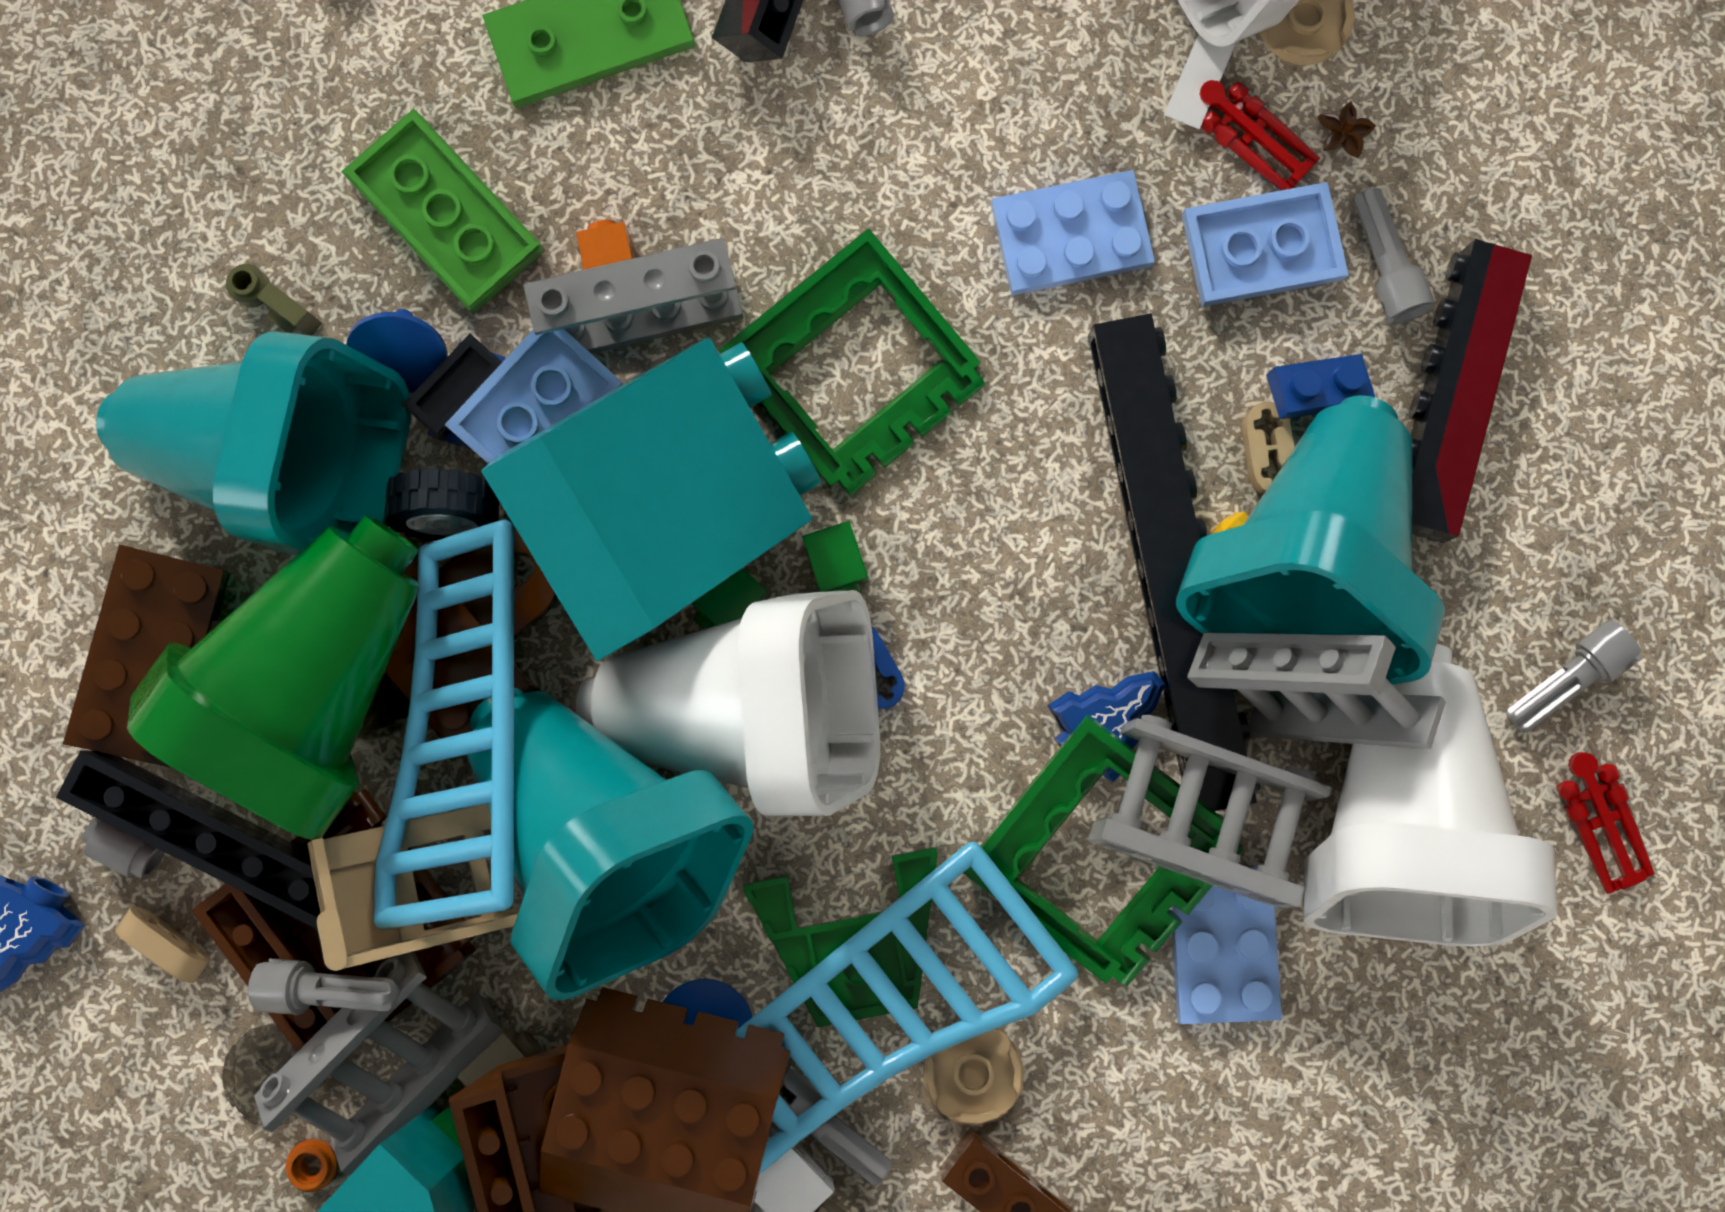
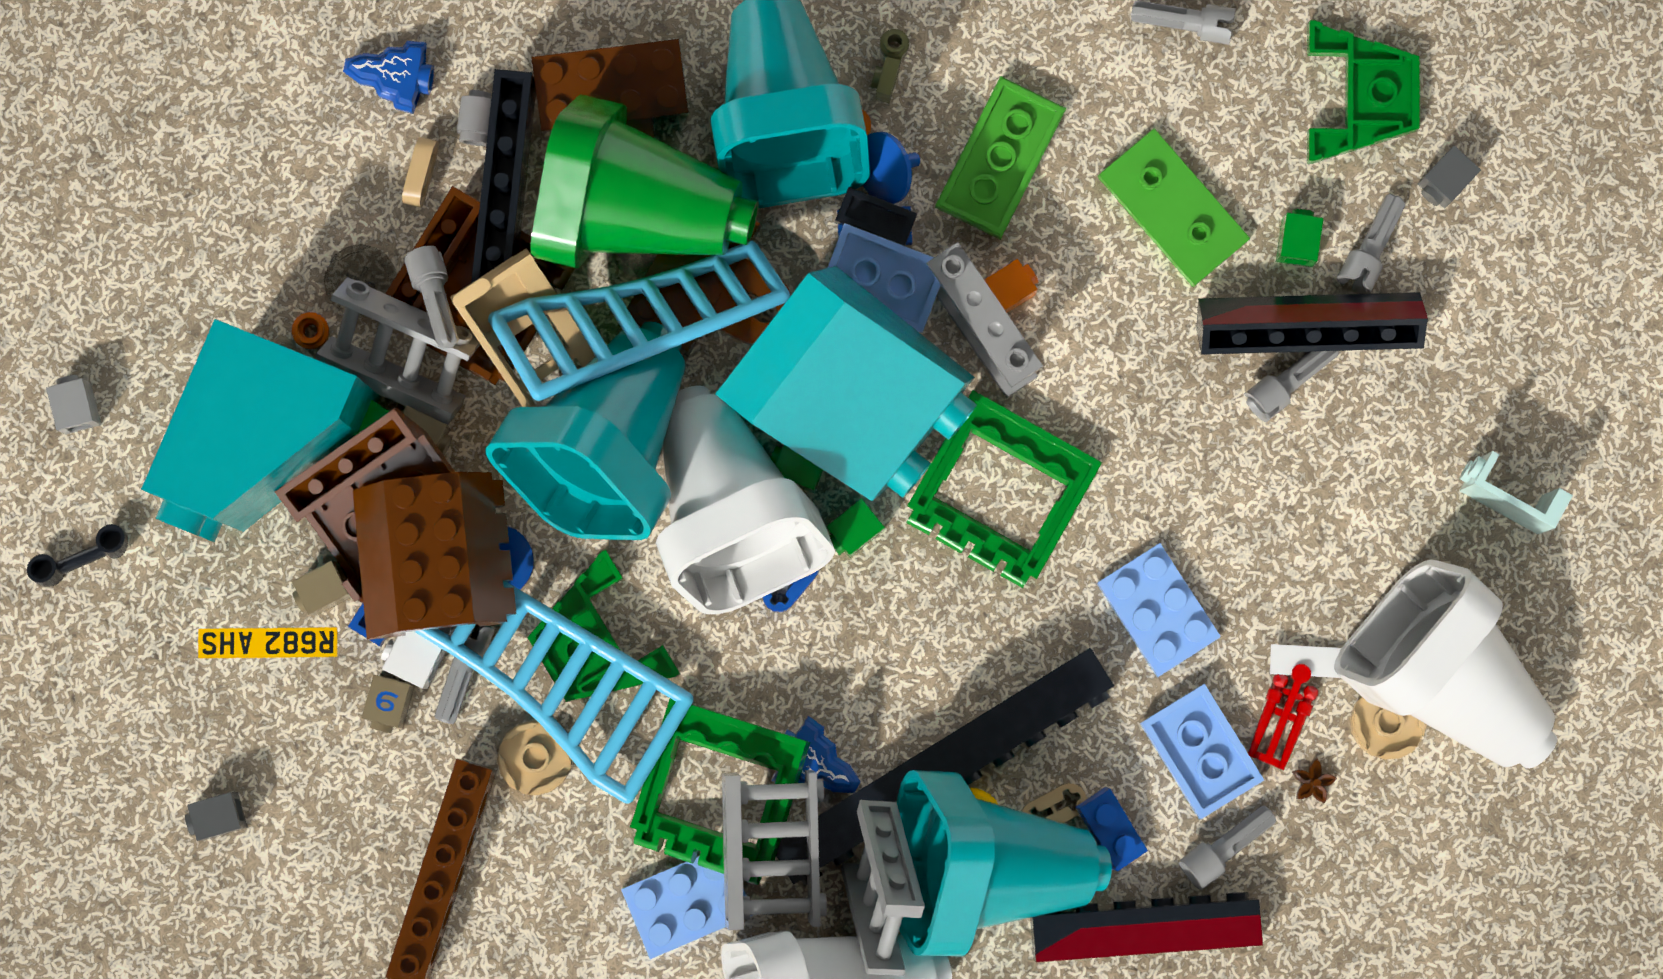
camera: 70 degrees right, 0 degrees up
black wheel [385,469,499,540] -> none

